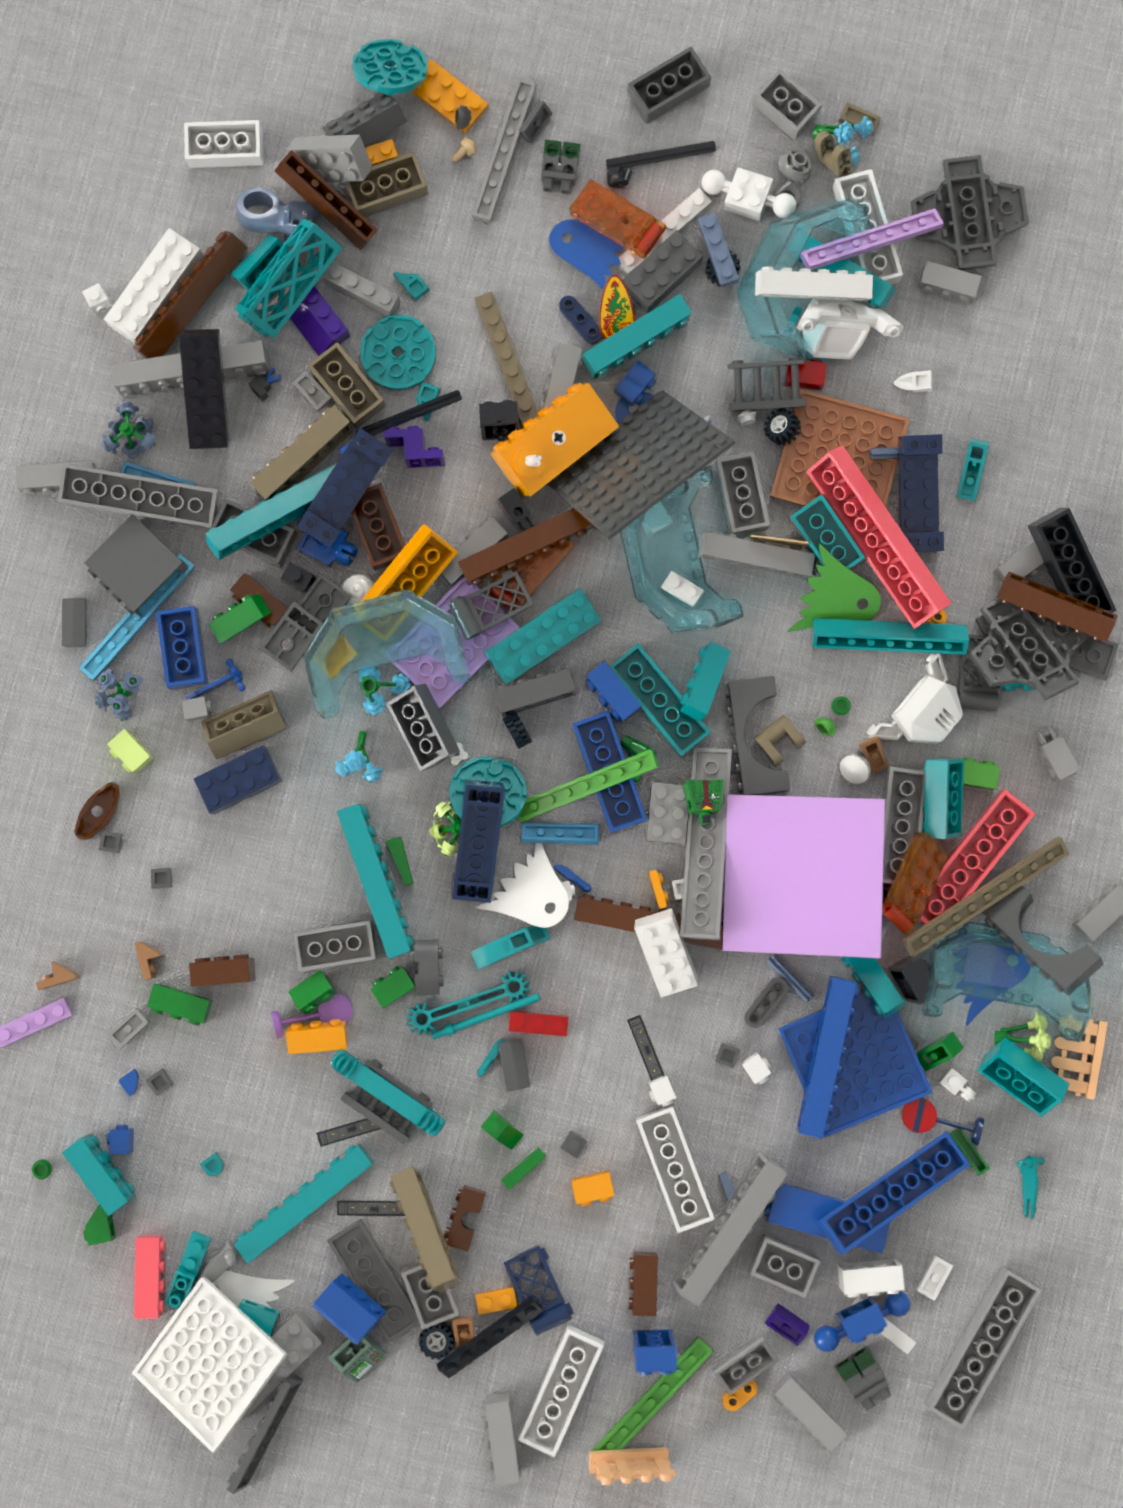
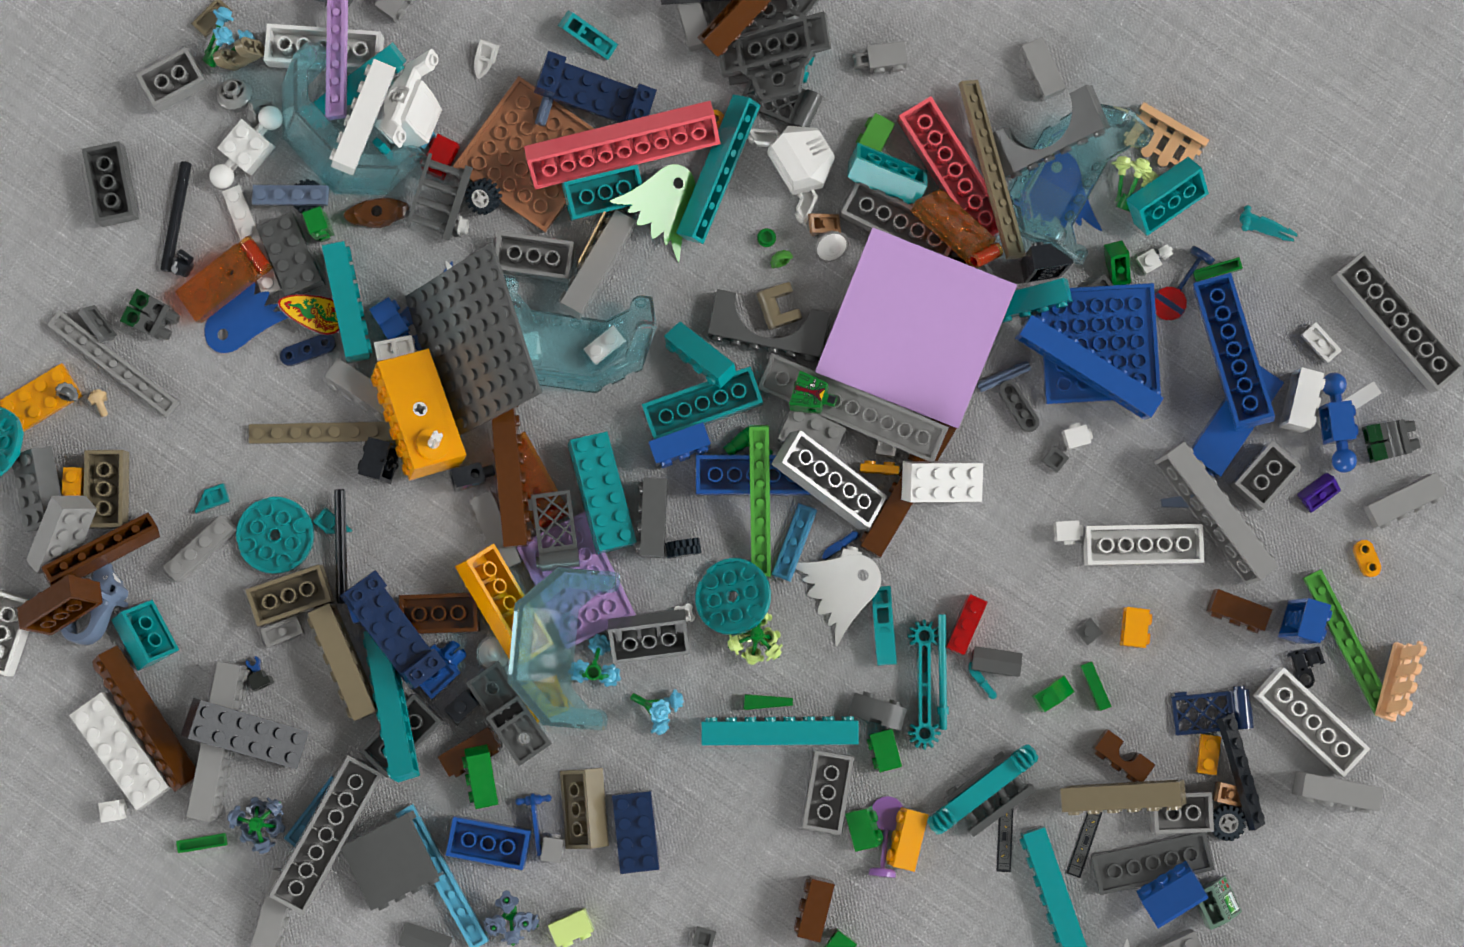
camera: 75 degrees left, 0 degrees up
teal piece [235,218,343,339] -> none
dark purple slope [290,286,350,356] -> none
dark purple bracket [384,426,445,468] -> none
dark blue plate [451,779,505,903] -> none
sticker [627,1015,664,1081] -> none
light grey slope [712,1334,779,1395] -> none
none -> reddish brown brick [17,575,103,636]
none -> green piece [176,833,228,853]
none -> green brick [302,206,334,242]
none -> reddish brown piece [344,197,409,228]
none -> white hinge [374,335,417,362]
none -> light grey brick [772,430,887,529]
none -> black piece [1287,646,1325,688]

